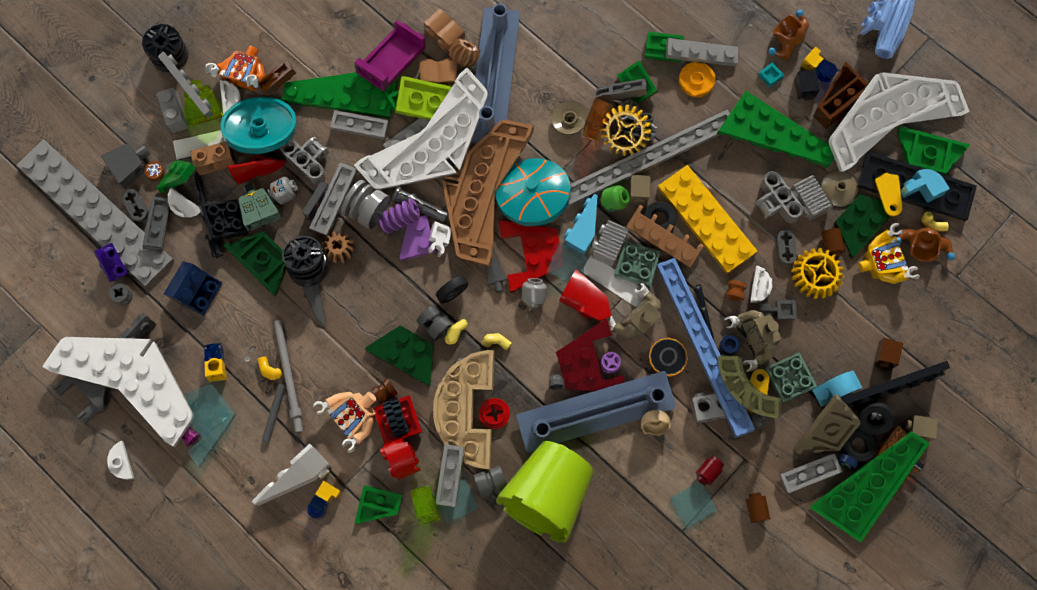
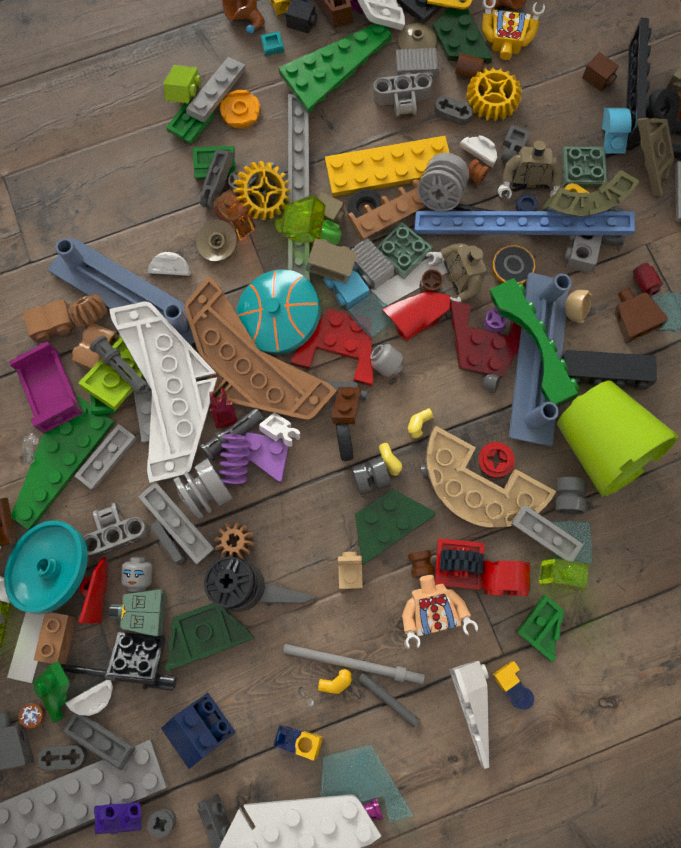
camera: 60 degrees left, 0 degrees up
none -> clear arm [22,433,39,464]
none -> dark grey pin [90,336,148,394]
none -> white plate [148,252,191,276]
none -> lime brick [164,65,201,104]
none -> dark red plate [209,388,238,429]
none -> clear neon green torso [275,195,326,242]
none -> dark tan brick [305,238,357,284]
none -> reddish brown plate [332,387,361,424]
none -> tan bracket [338,552,363,589]
none -> light grey wheel [417,153,469,212]
none -> reddish brown wheel [419,269,443,293]
none -> green arch [490,278,579,408]
none -> black brick [562,350,657,390]
none -> reddish brown torso [615,288,668,344]

